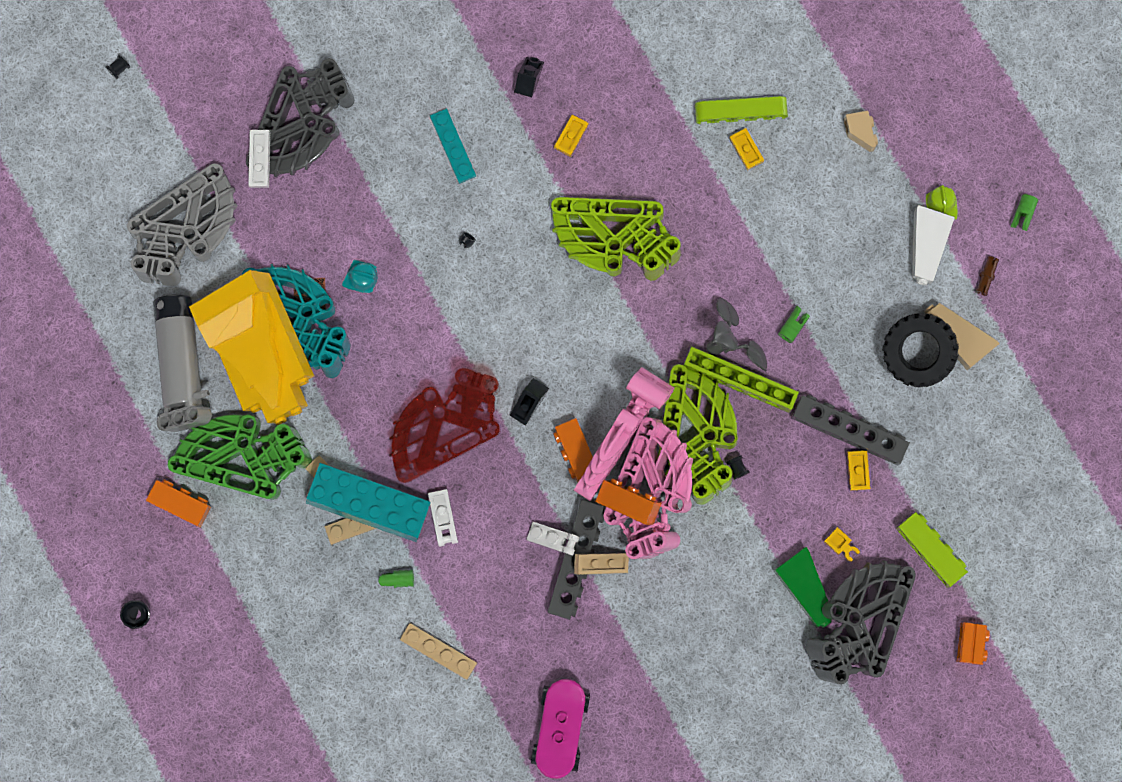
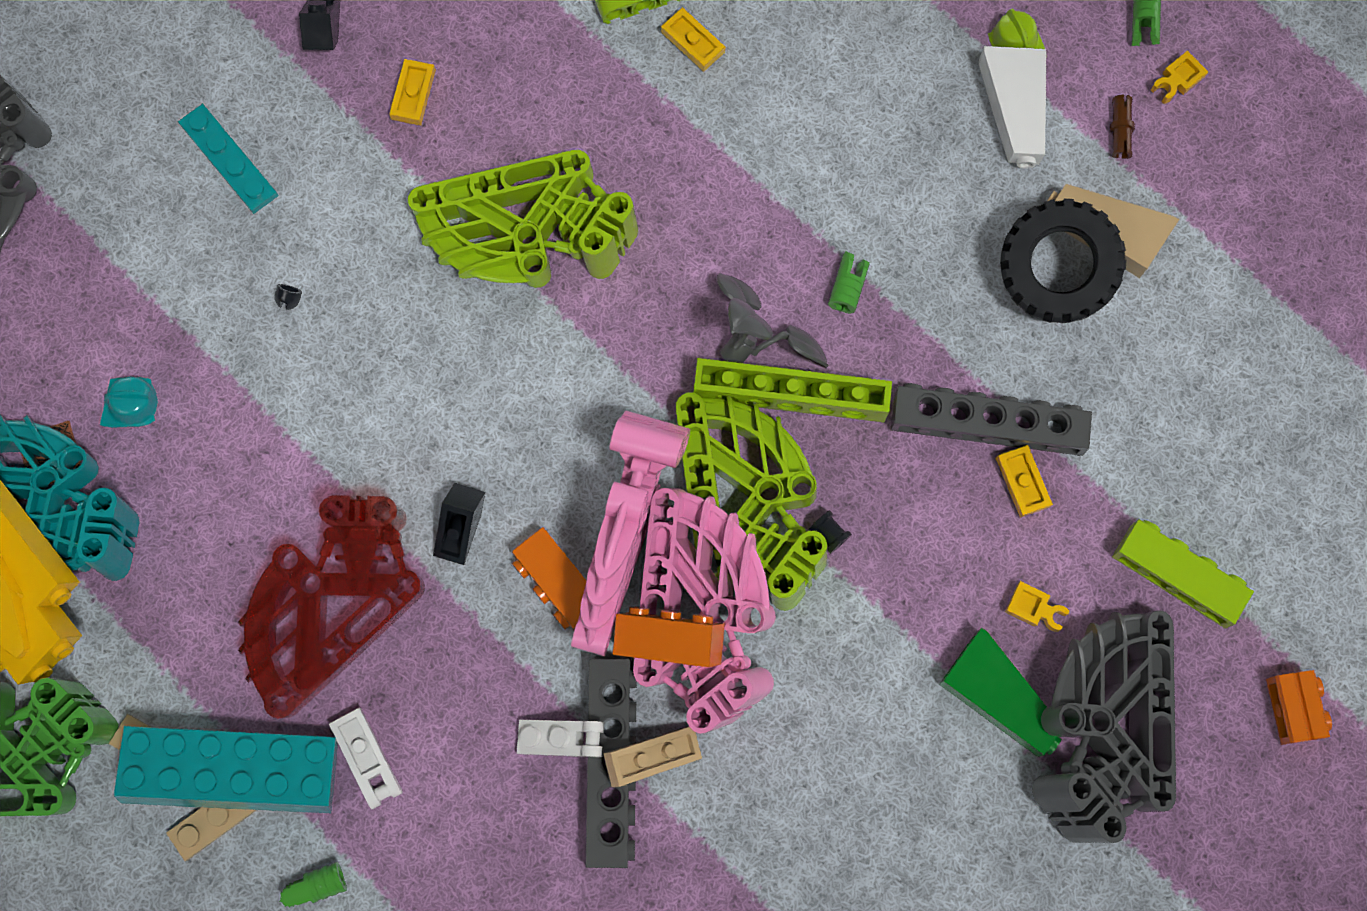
camera: 20 degrees left, 5 degrees down
none -> yellow plate [1151,50,1208,104]

